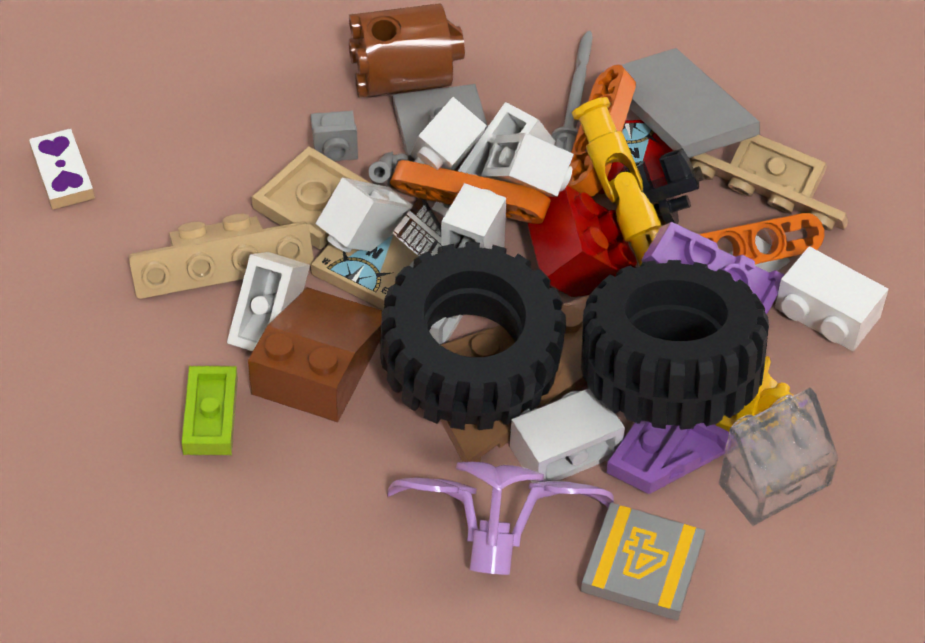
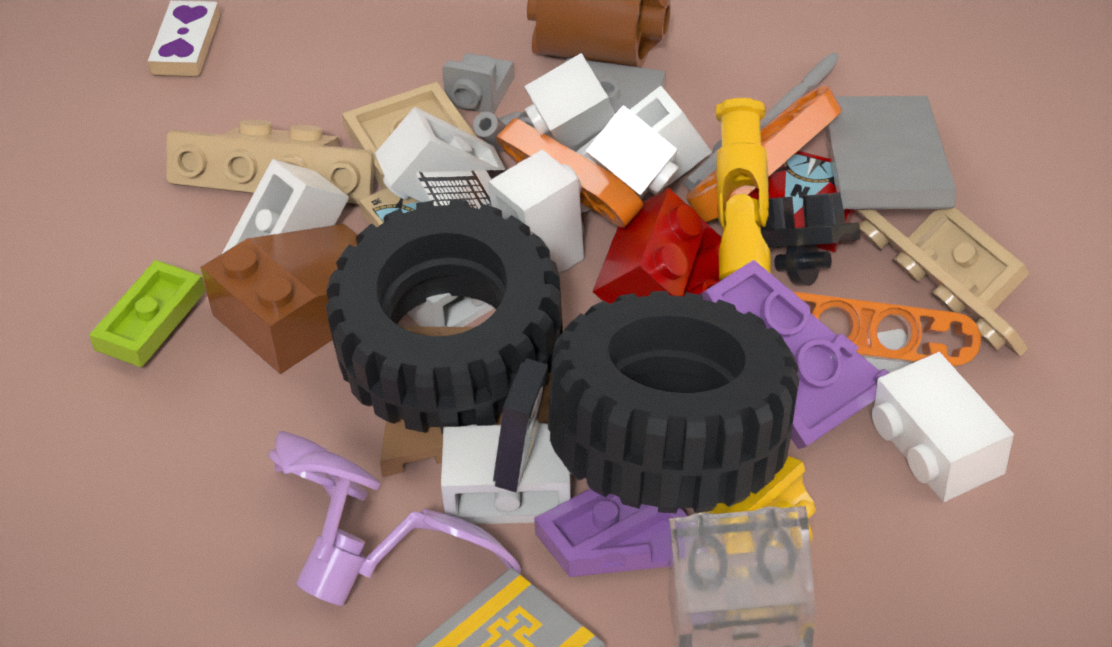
camera: 30 degrees right, 5 degrees down
none -> black tile [493,358,548,493]

